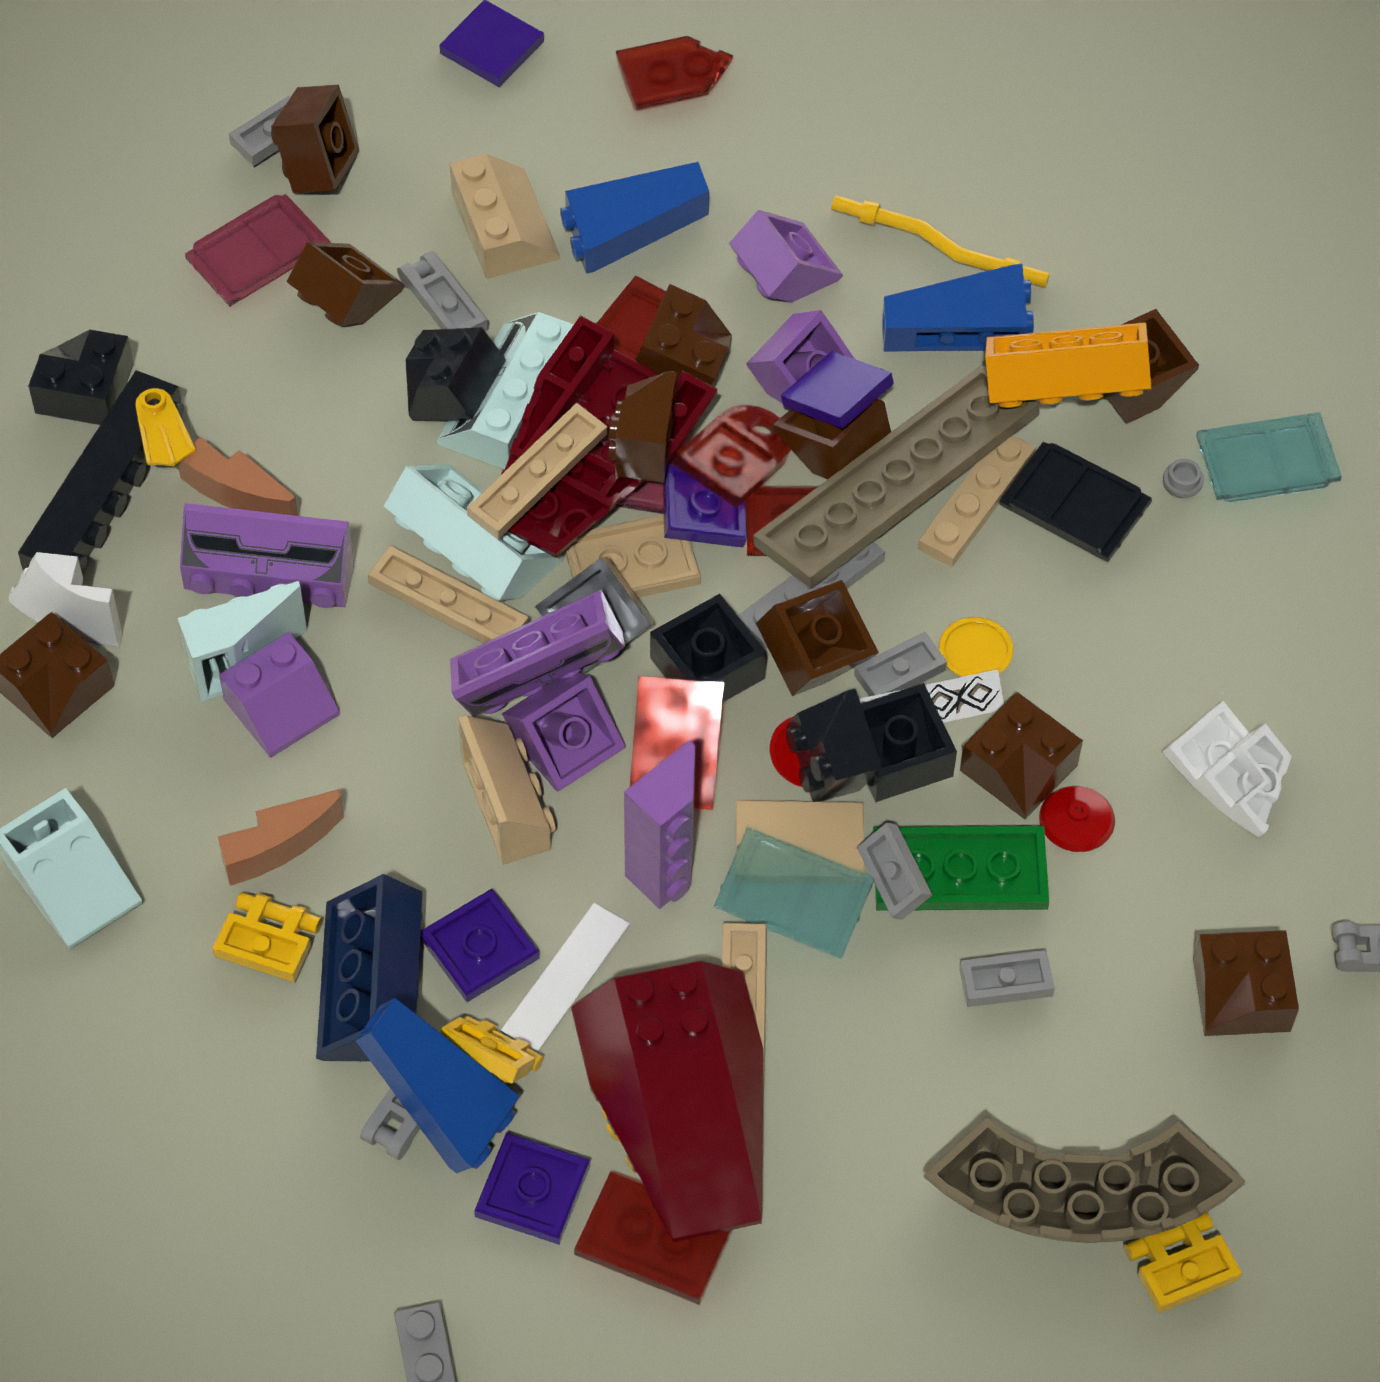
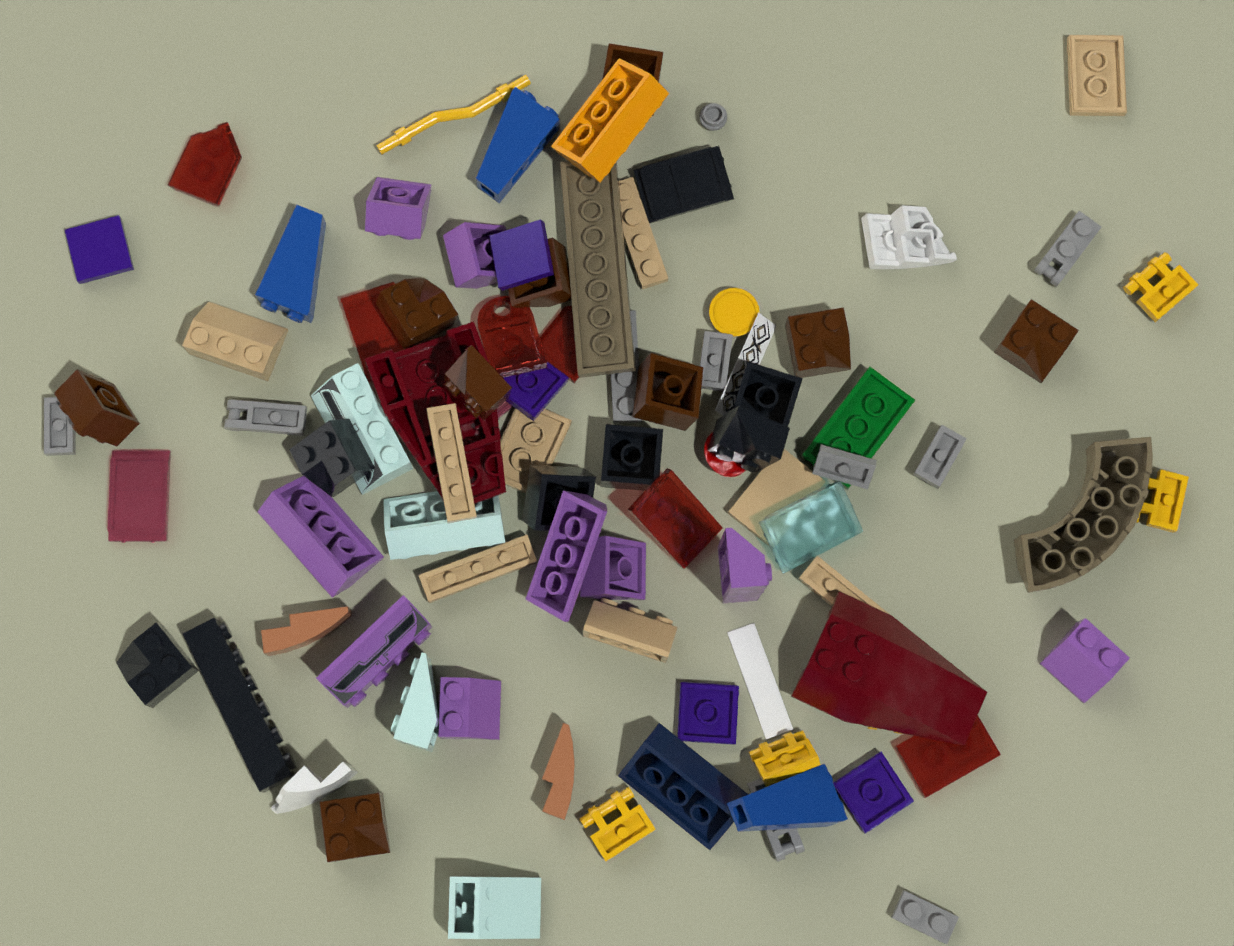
camera: 55 degrees left, 20 degrees up
yellow piece [135,388,196,467] -> none
reddish brown slope [286,242,405,327] -> none
red piece [1039,786,1115,852] -> none
clear light blue piece [1196,412,1342,502] -> none
none -> medium lavender slope [258,476,384,598]
none -> medium lavender slope [1040,618,1130,703]

